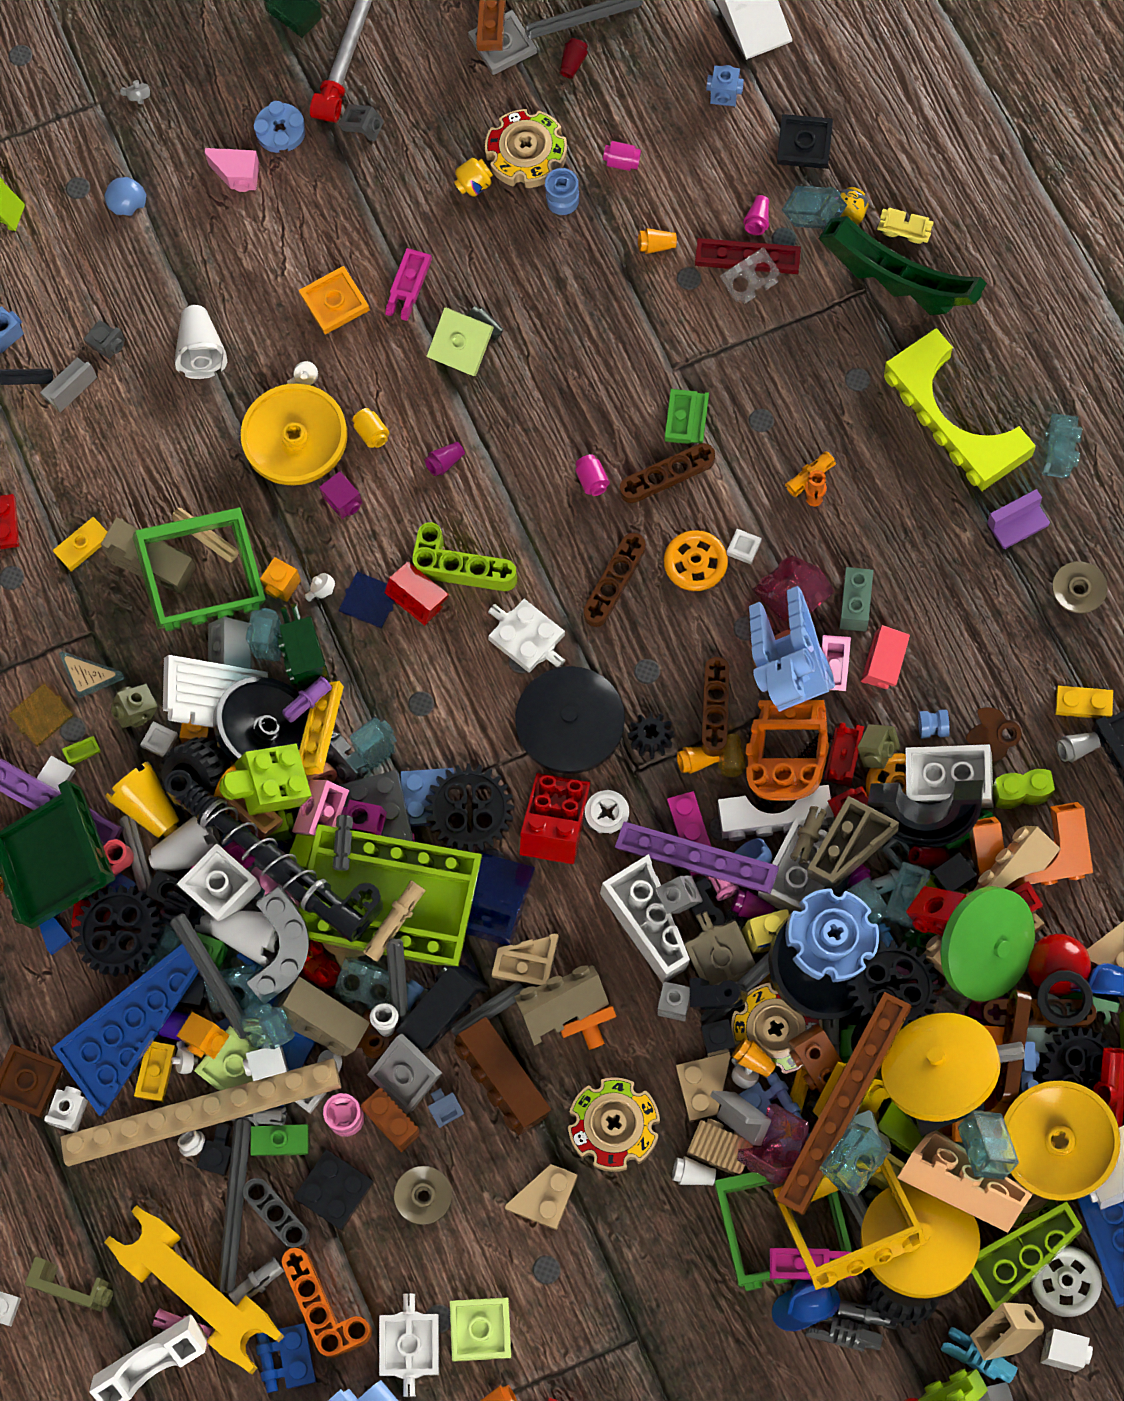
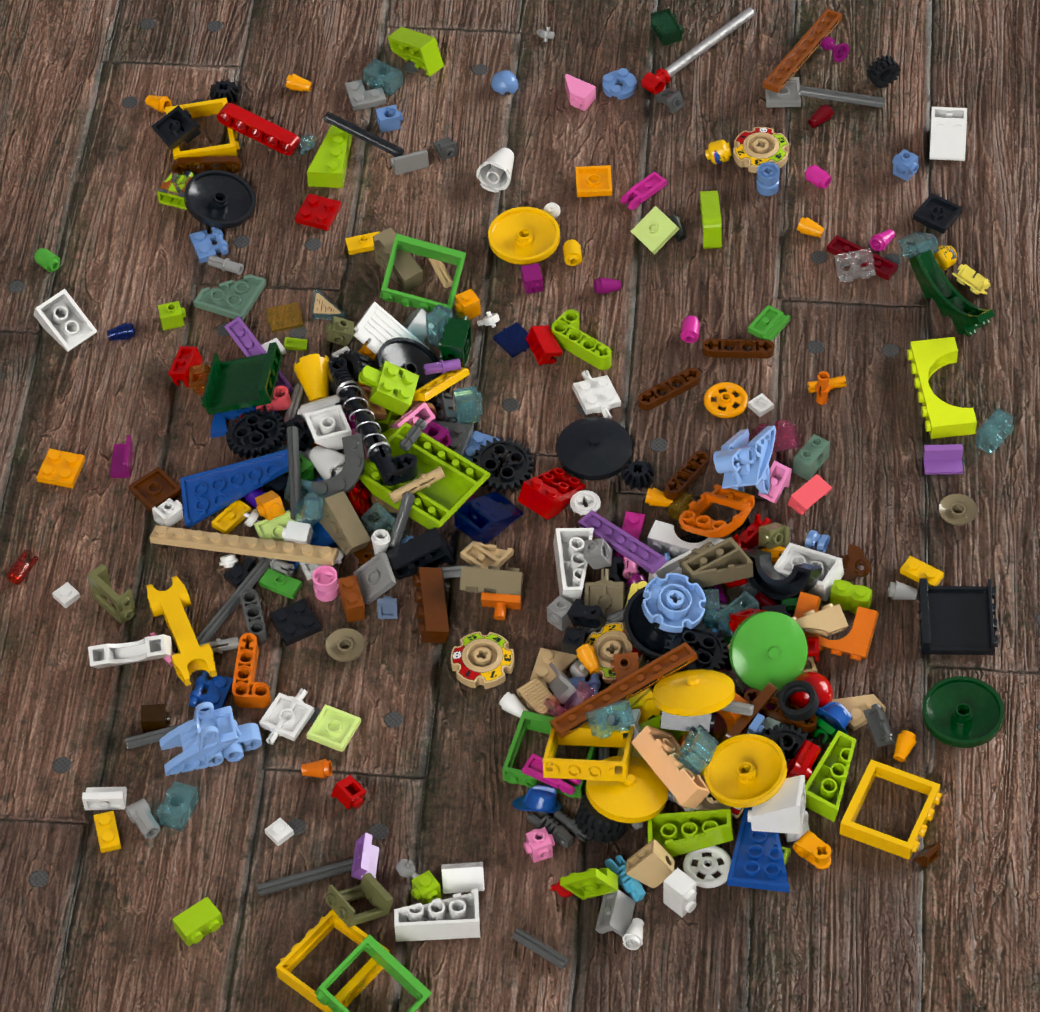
camera: 25 degrees right, 20 degrees down
tan wing [505,1164,578,1230] -> none
none -> bright pink brick [524,827,555,863]
none -> lime beam [700,190,722,249]

